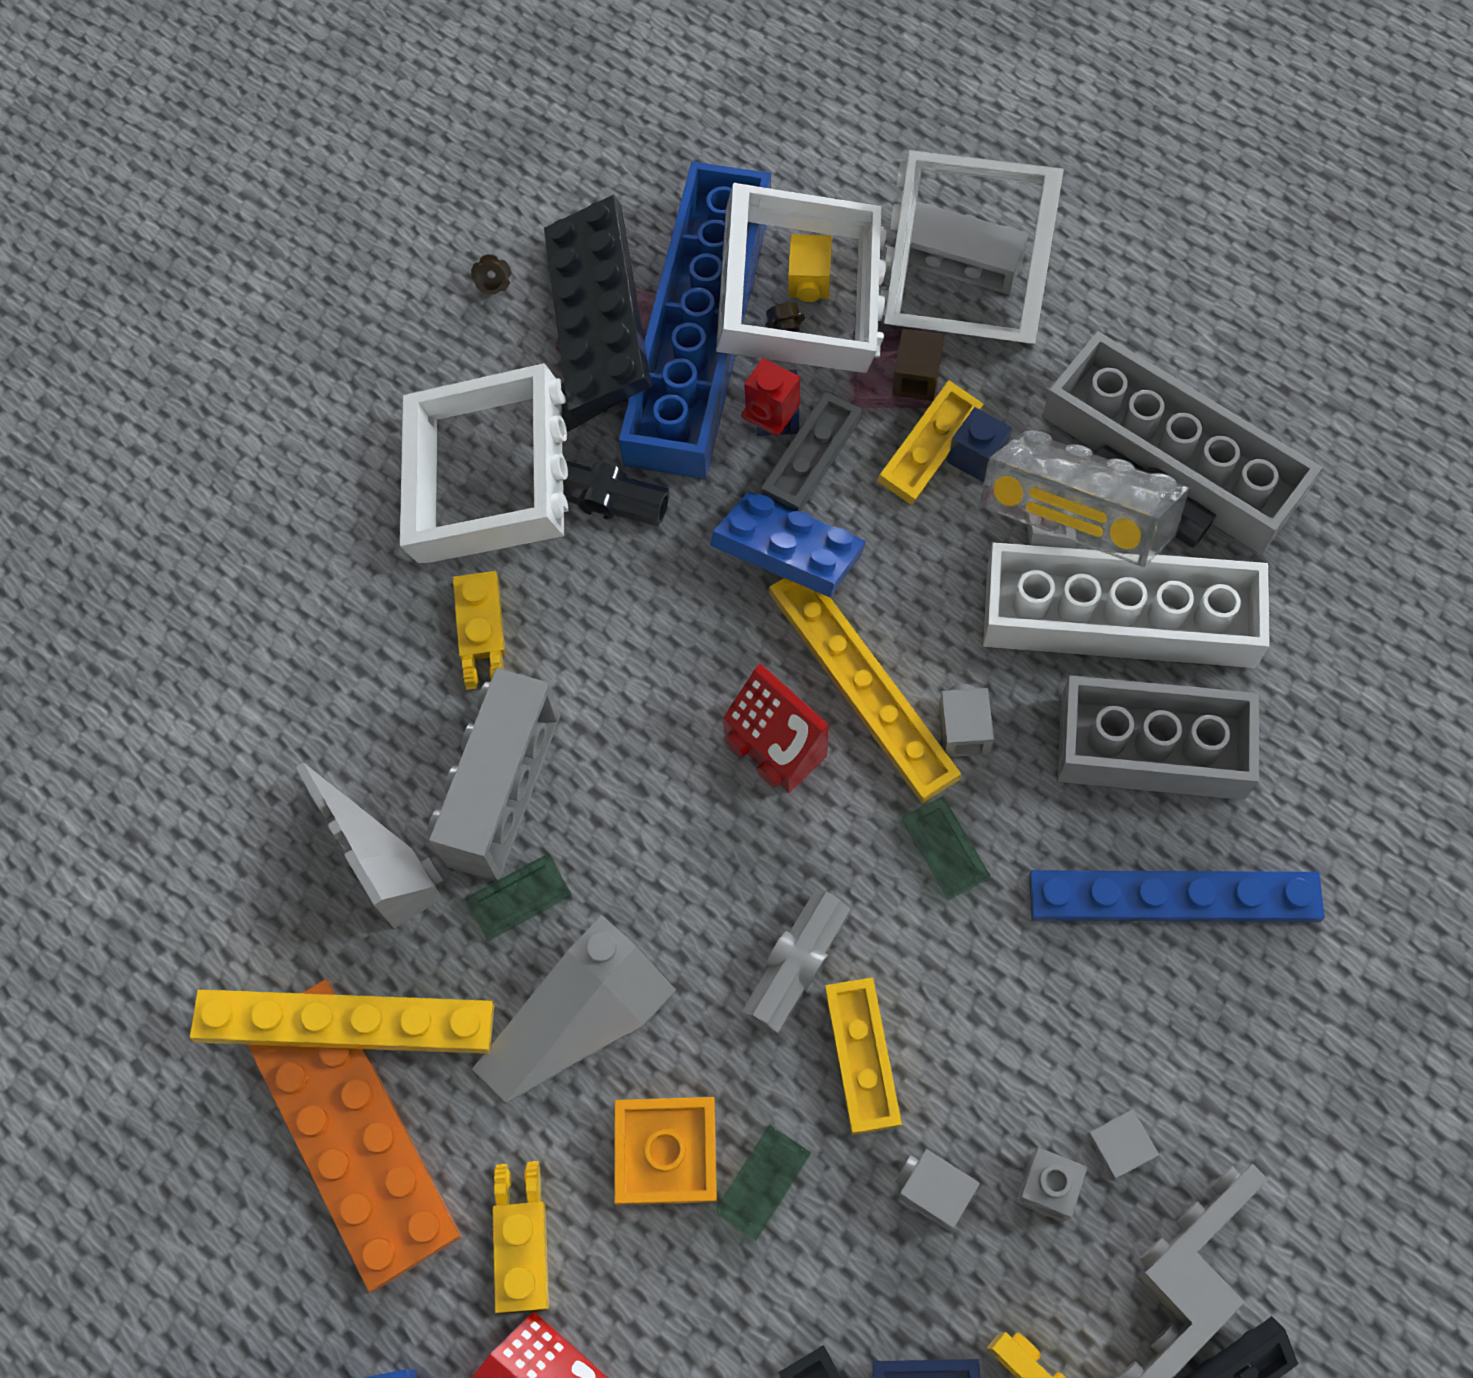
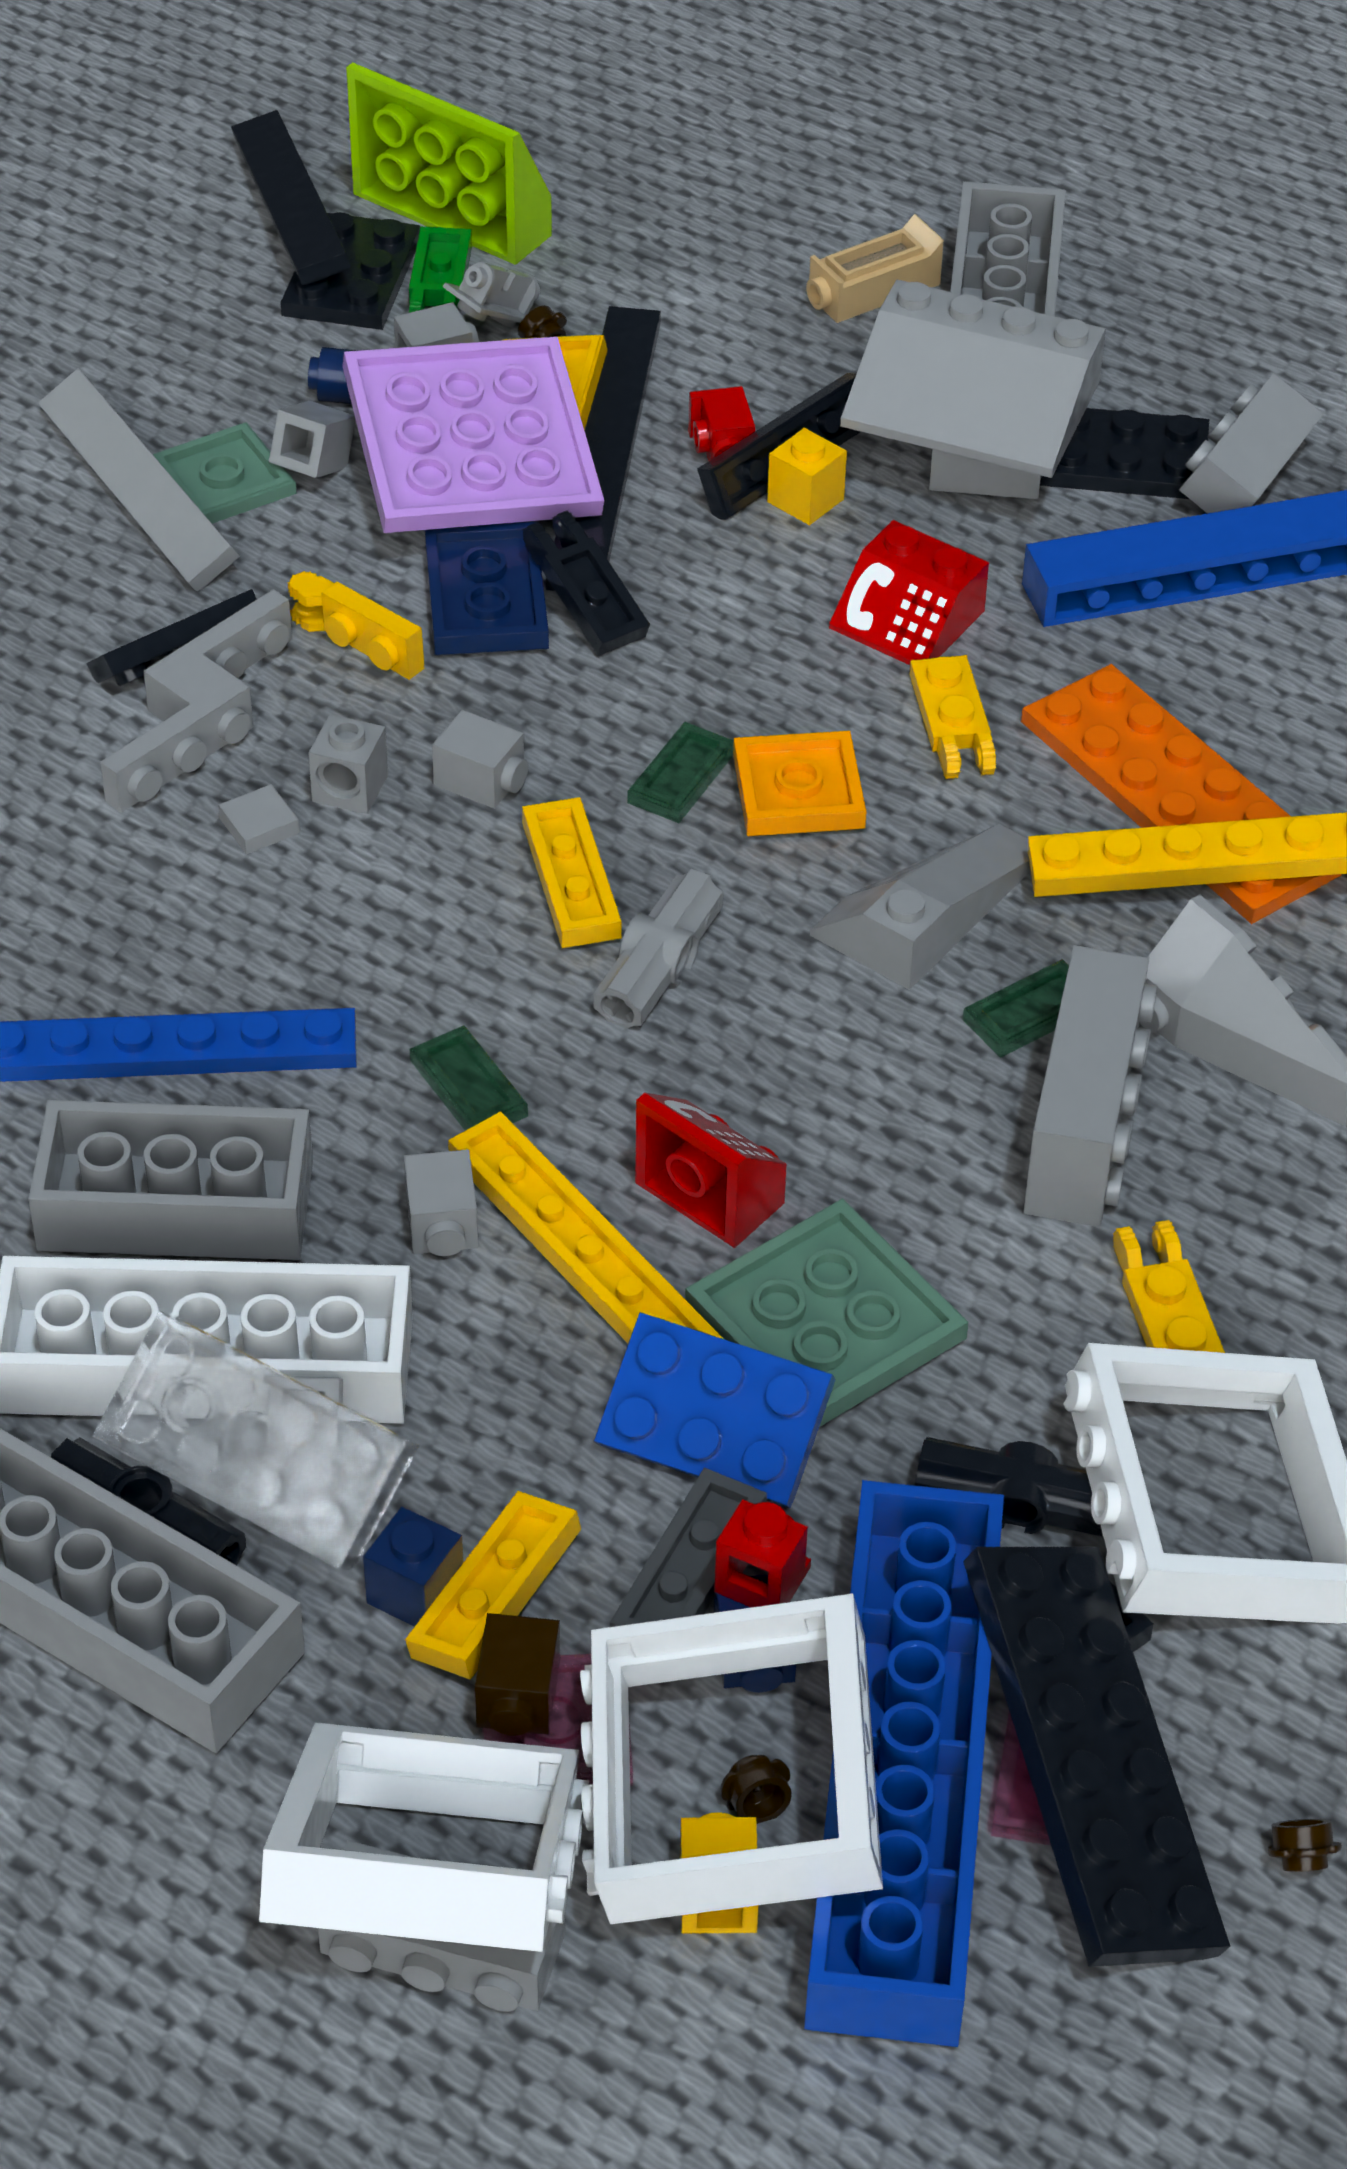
camera: 170 degrees right, 20 degrees down
none -> sand green plate [685,1198,968,1427]

